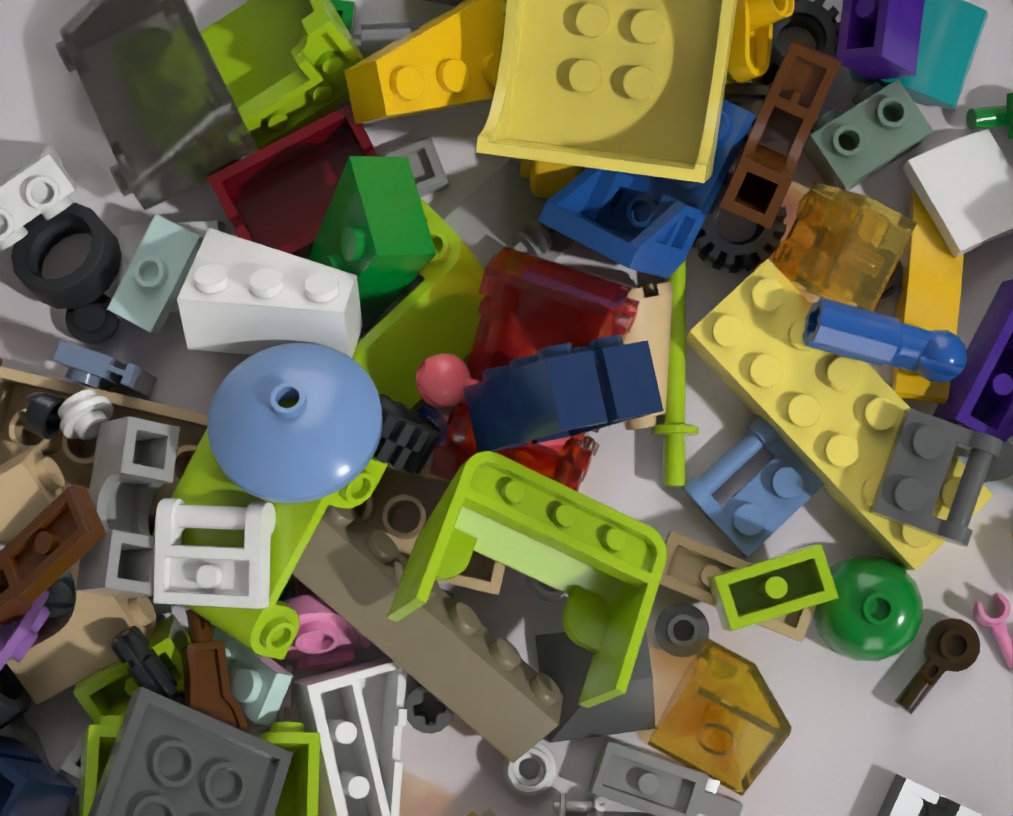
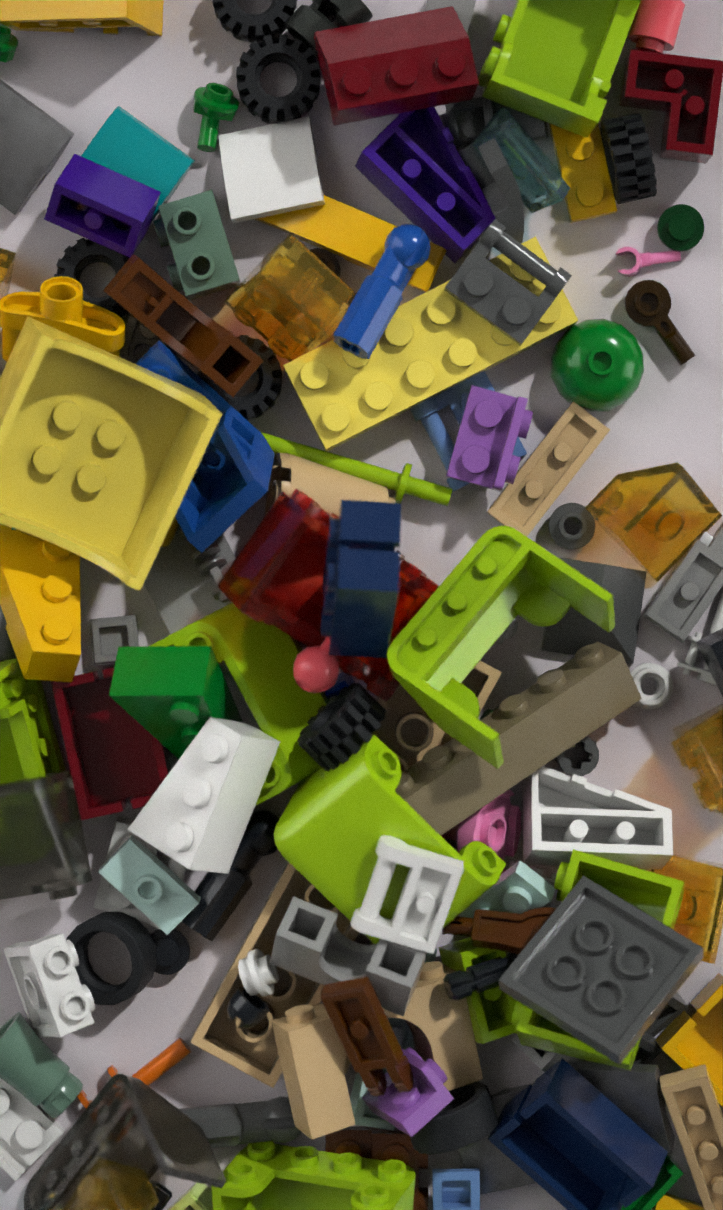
camera: 70 degrees left, 5 degrees up
sand blue plate [52,339,157,398] -> none
medium blue dish [208,342,383,503] -> none
lime brick [707,544,839,631] -> none
none -> black piece [182,810,280,941]
none -> medium lavender bracket [446,385,533,492]

